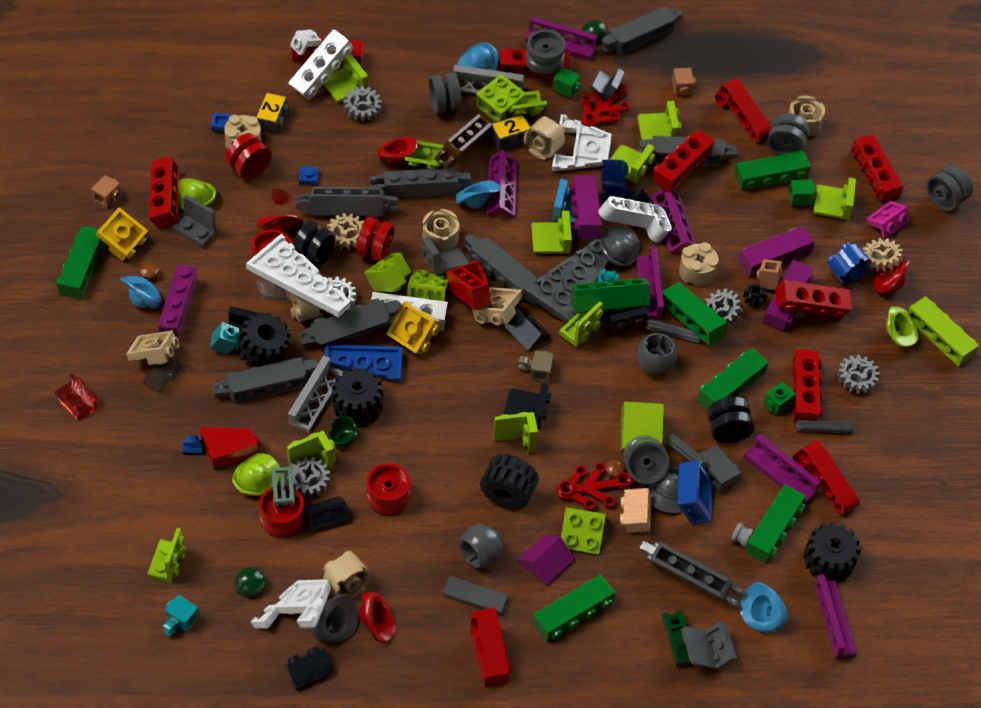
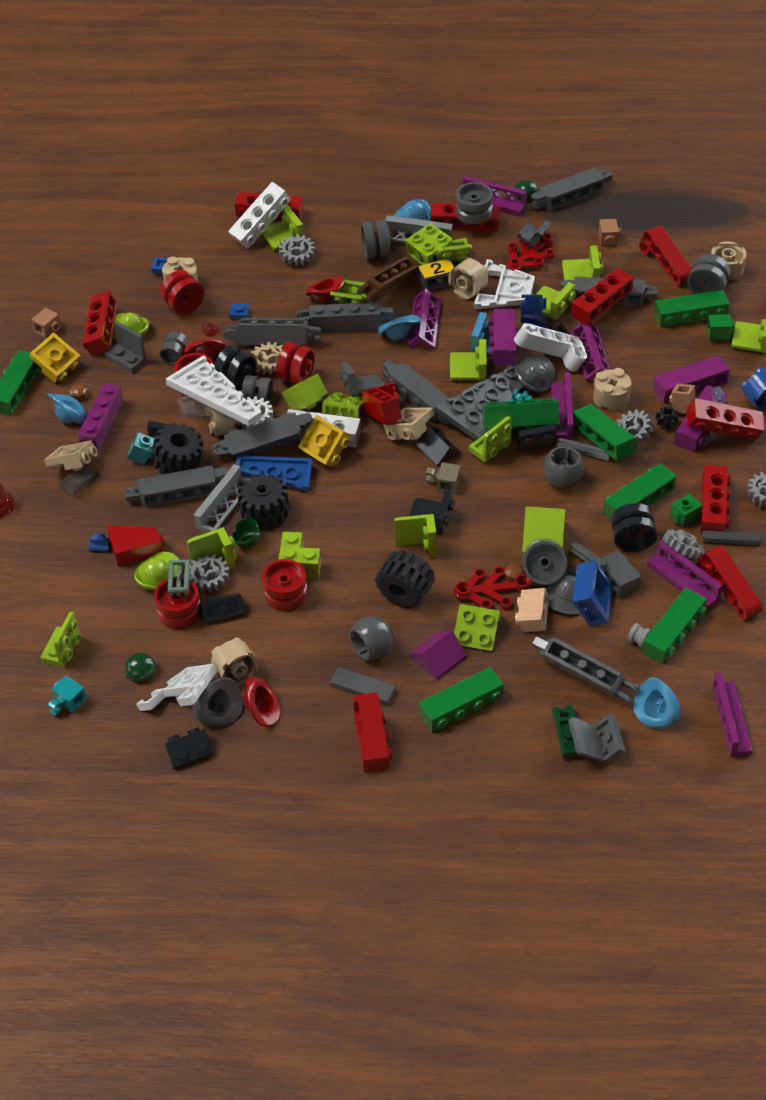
camera: 10 degrees right, 5 degrees down
brick [256,92,289,134] -> none
white bracket [290,30,322,55] -> none
tan brick [422,209,460,252] -> none
green brick [553,67,581,98] -> none
black wheel [803,522,861,582] -> none
none -> dark grey wheel [159,331,188,365]
none -> dark grey wheel [242,375,273,402]
none -> lime brick [278,532,321,579]
none -> light grey gear [663,529,705,560]
none -> clear light blue tile [711,386,726,404]

